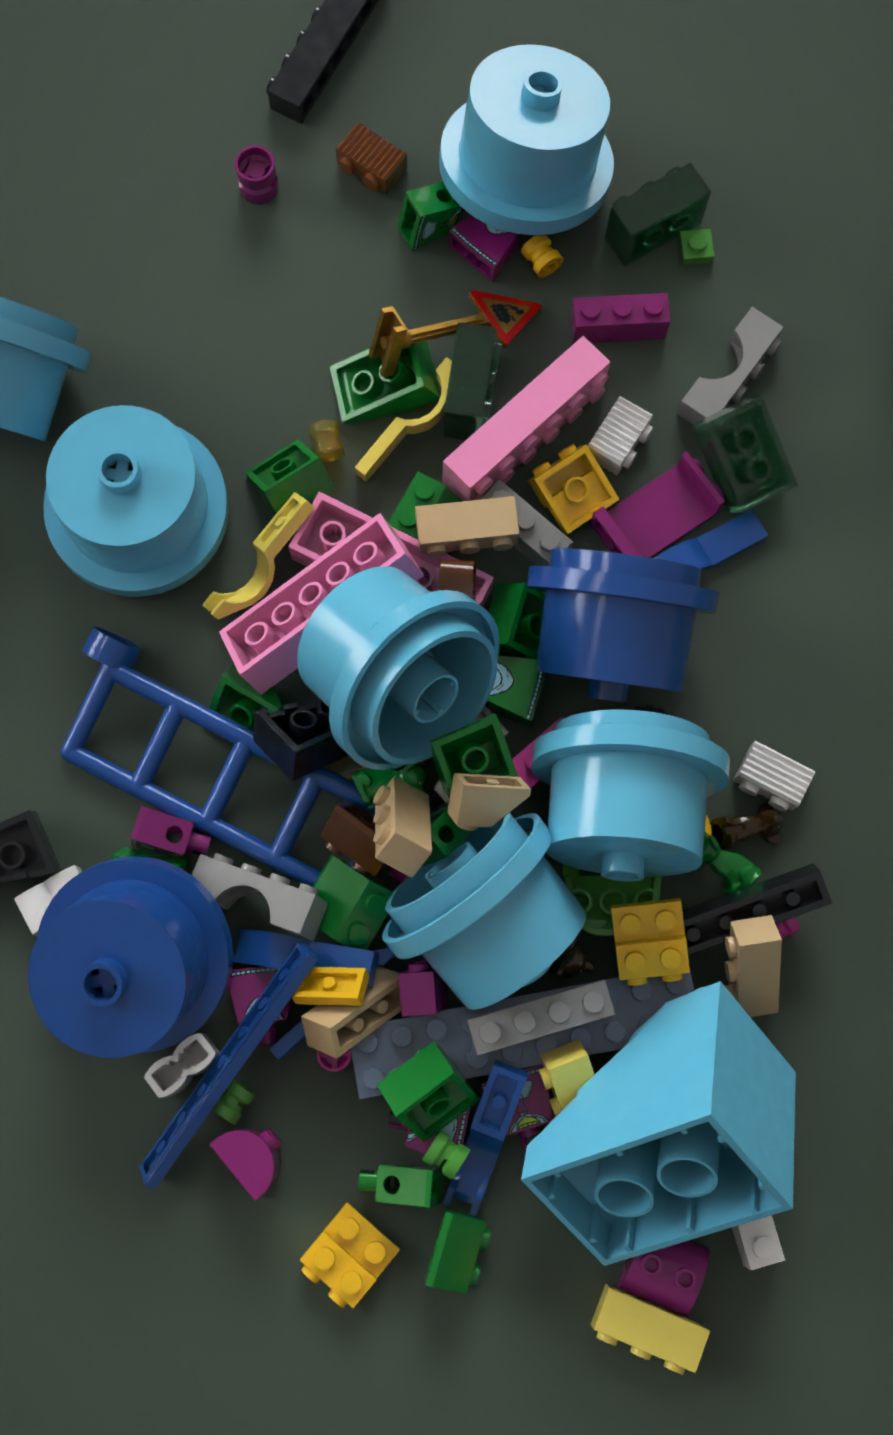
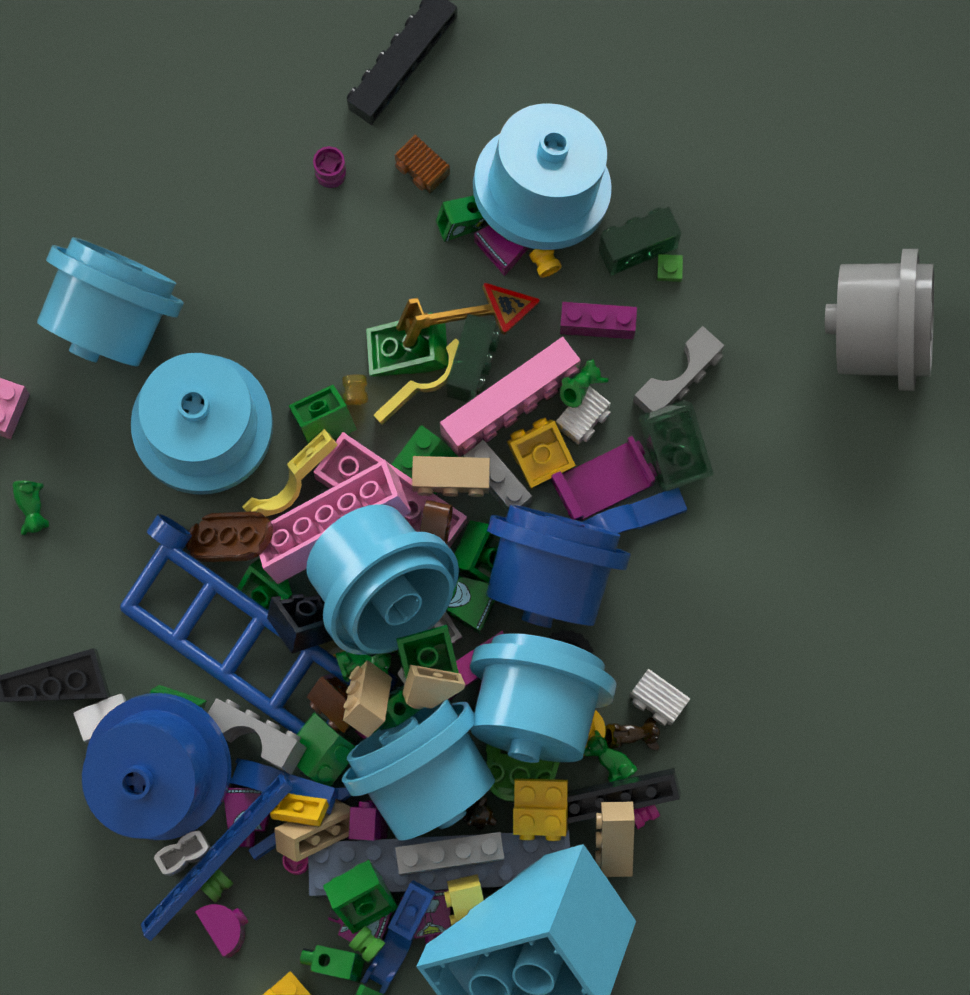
camera: 10 degrees right, 0 degrees up
magenta torso [130,806,211,858] -> none
none -> reddish brown tile [186,511,273,562]
none -> green animal [560,359,609,408]

